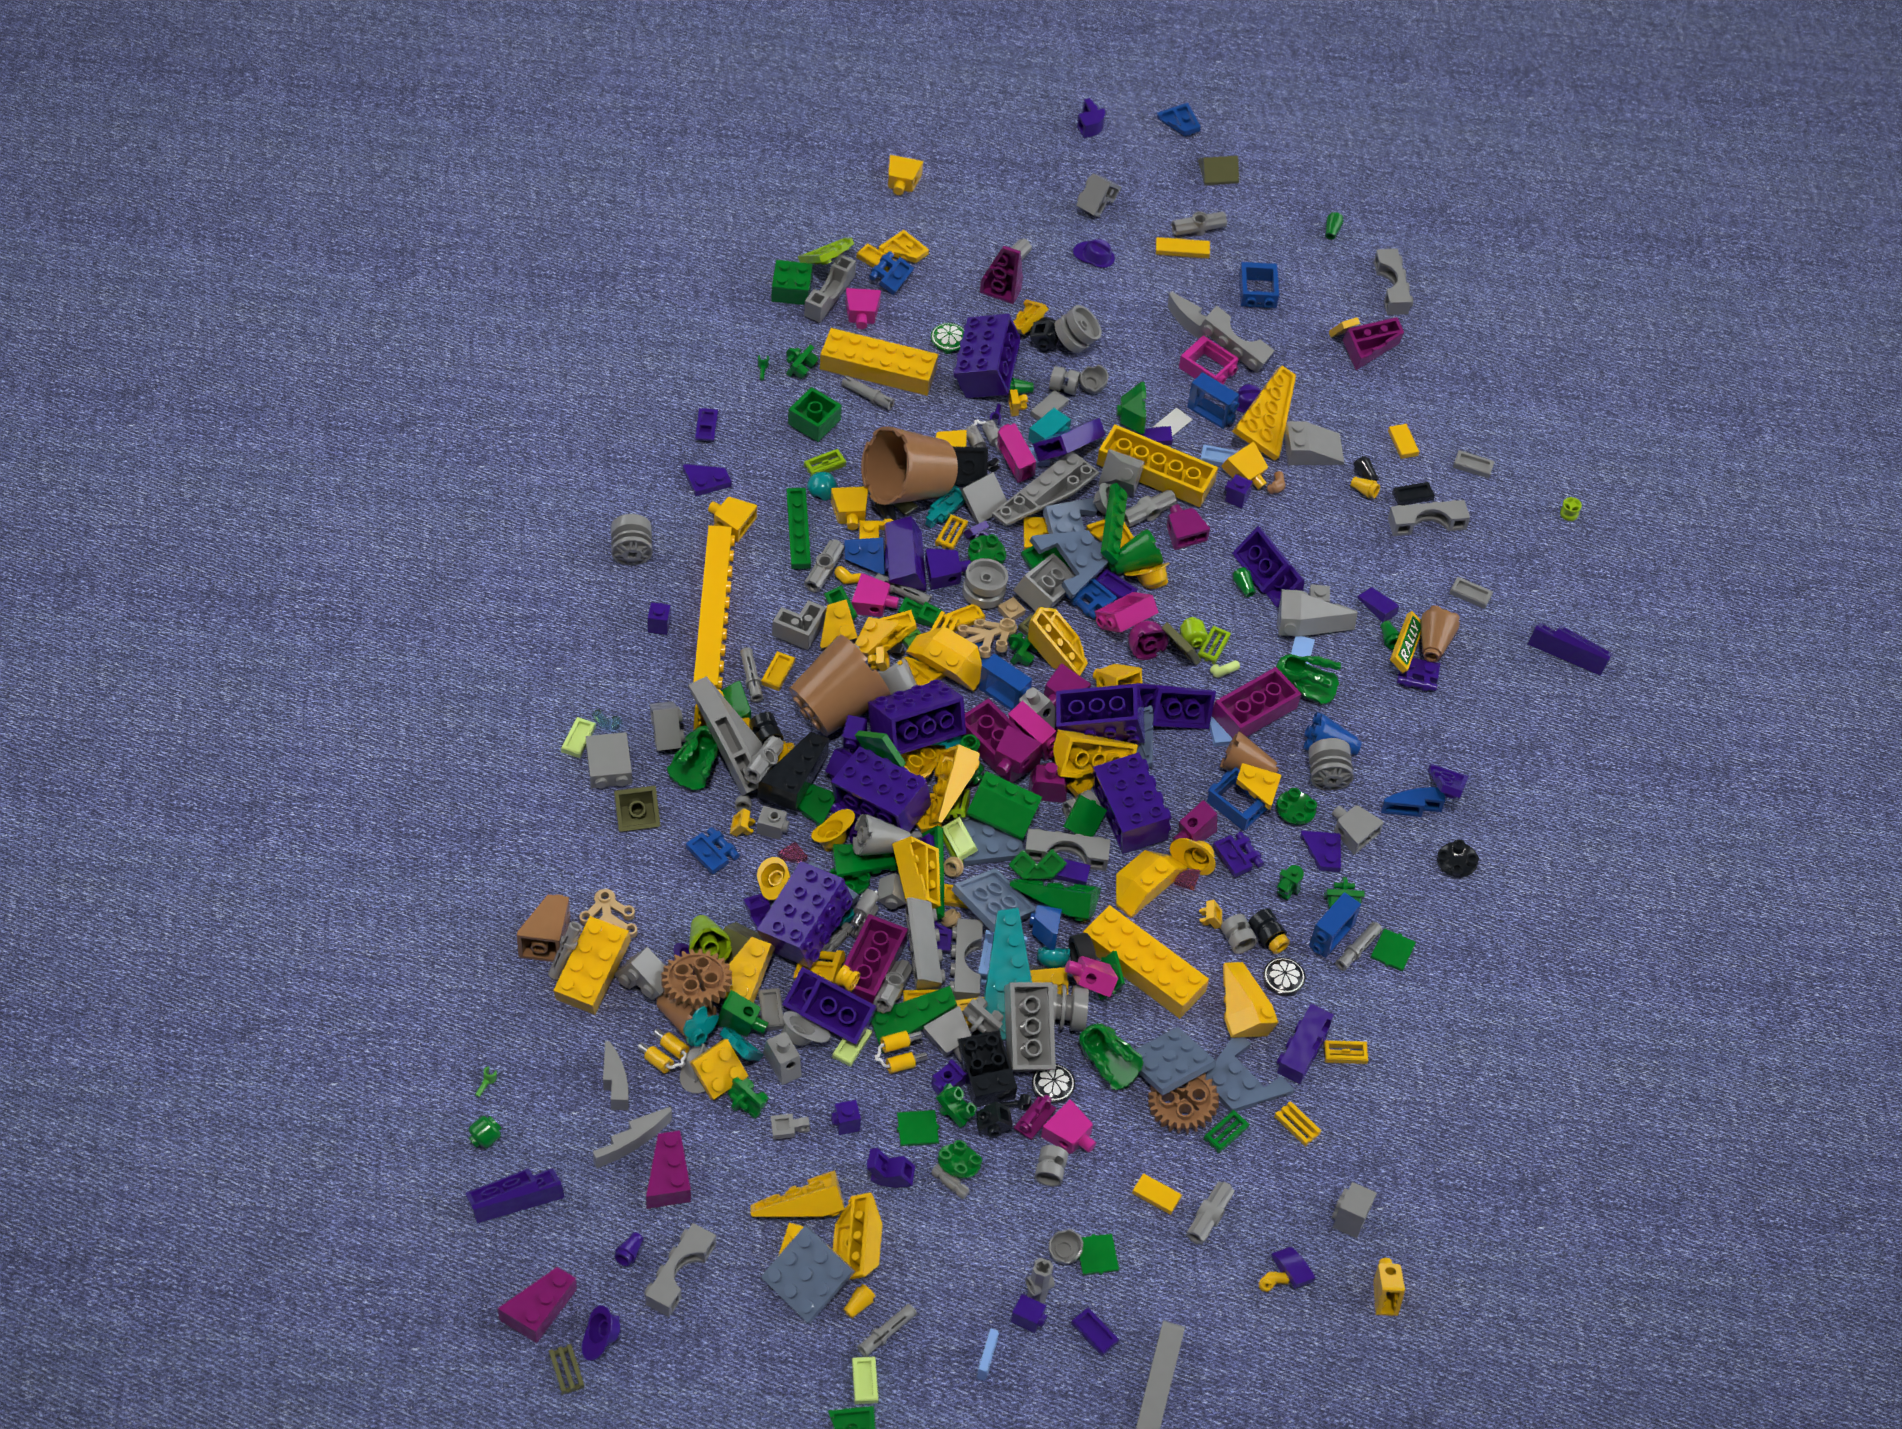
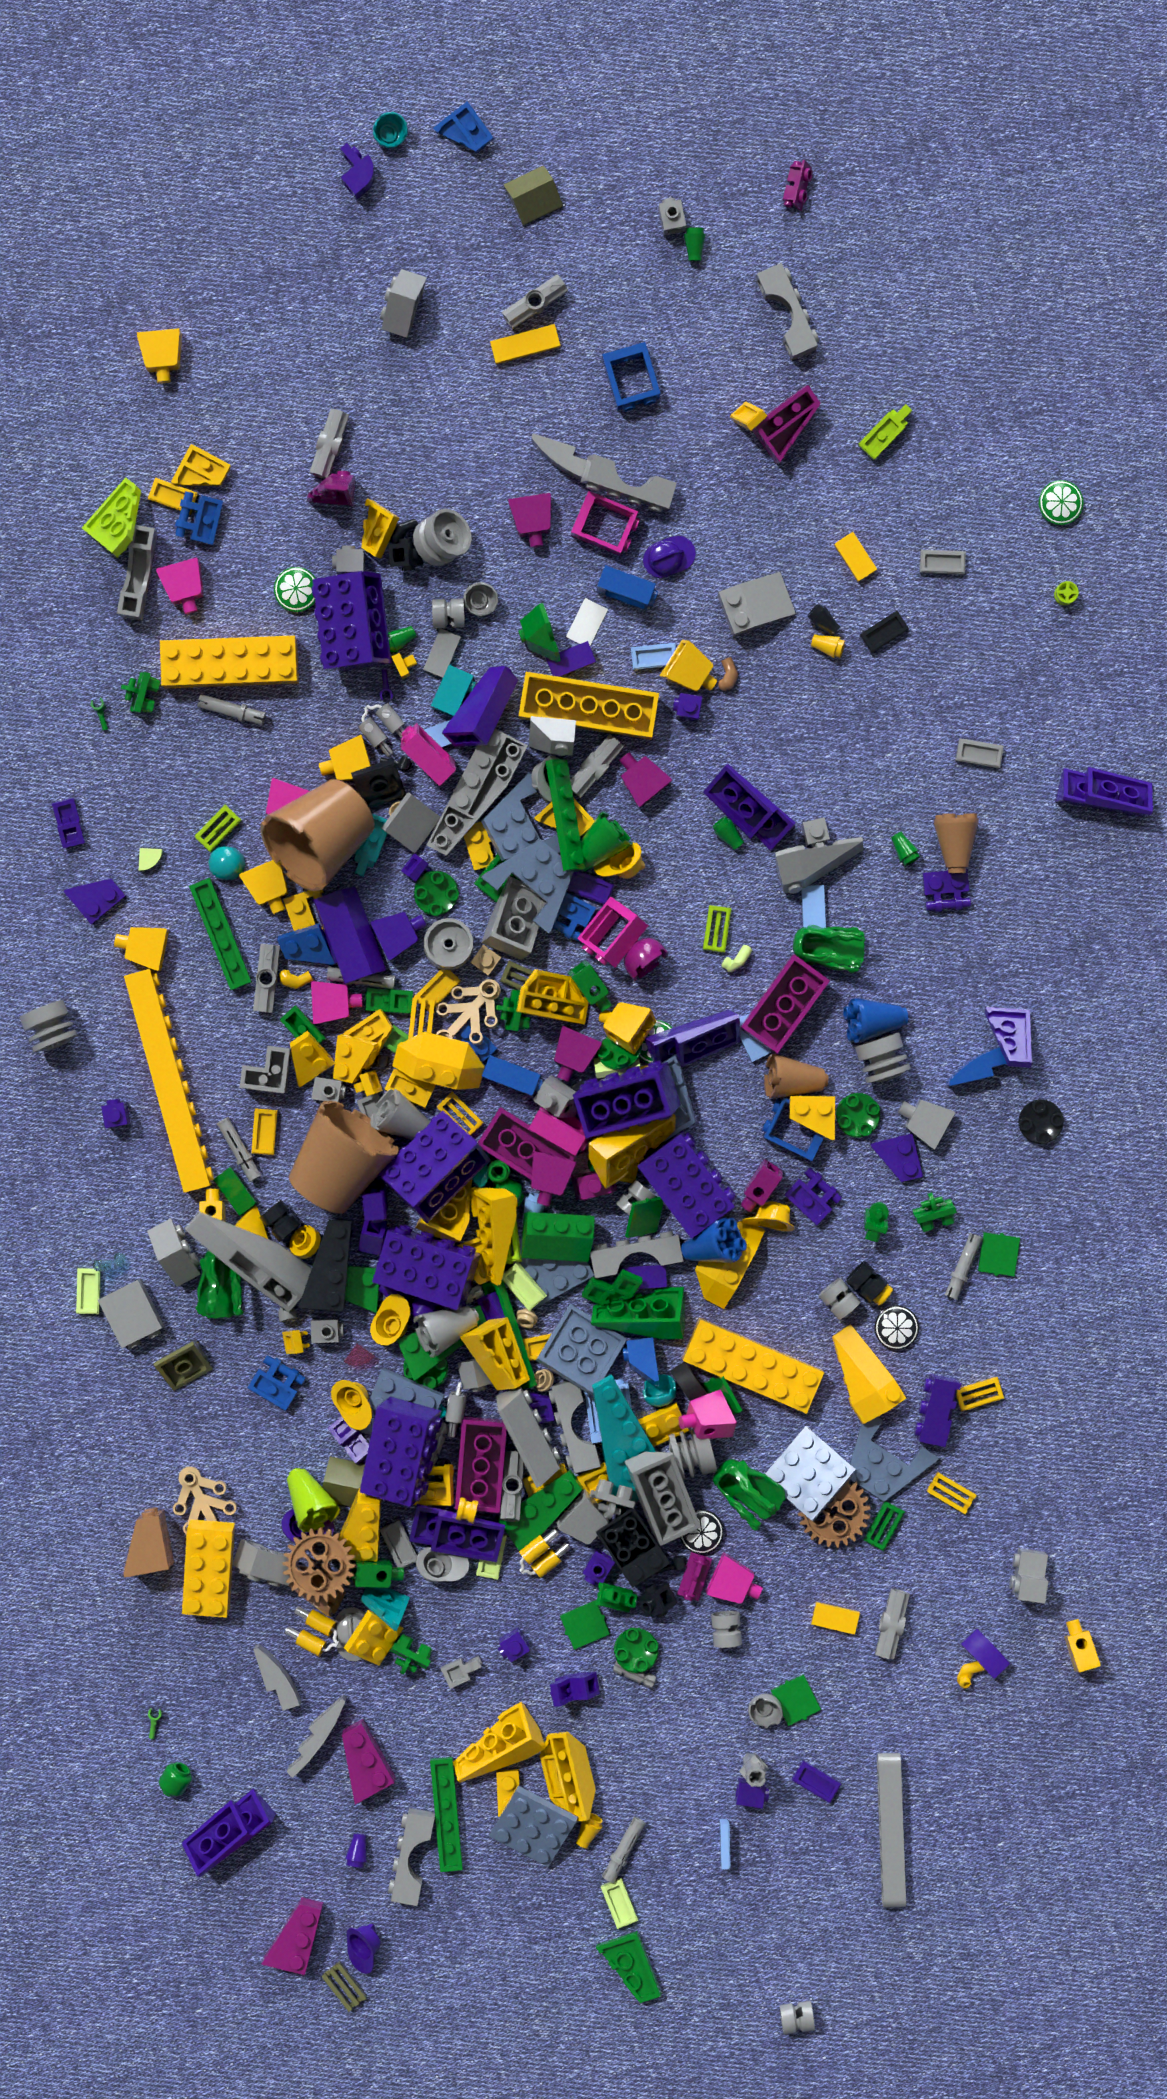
camera: 10 degrees left, 35 degrees up
light grey pin [548,921,583,980] -> none
teal plate [683,1006,719,1047] -> none
light grey piece [744,736,784,784] -> none
light grey torso [763,1032,802,1085] -> none
green brick [771,260,813,305] -> none
green brick [788,387,842,442] -> none
green tile [855,731,906,767] -> none
yellow tile [935,514,968,550] -> none
dark purple piece [1073,239,1115,268] -> none
olive tile [1162,622,1201,666] -> none
clear pink tile [1174,869,1201,891] -> none
lime head [1180,617,1208,648] -> none
yellow tile [1199,899,1222,929] -> none
yellow wing [1232,365,1296,461] -> none
blue window [1309,892,1361,958] -> none
dark purple slope [1357,587,1399,623] -> none
light grey arch [1388,500,1470,536] -> none
tile [1390,611,1421,673] -> none
none -> yellowish green tile [139,848,163,871]
none -> teal hair [372,112,408,149]
none -> green plate [430,1757,463,1872]
none -> magenta torso [508,493,551,548]
none -> green torso [567,960,612,1012]
none -> light grey brick [658,198,686,236]
none -> blue cone [681,1218,747,1263]
none -> magenta hinge [782,160,813,211]
none -> lime hinge [858,404,912,461]
none -> dish [1039,480,1083,525]

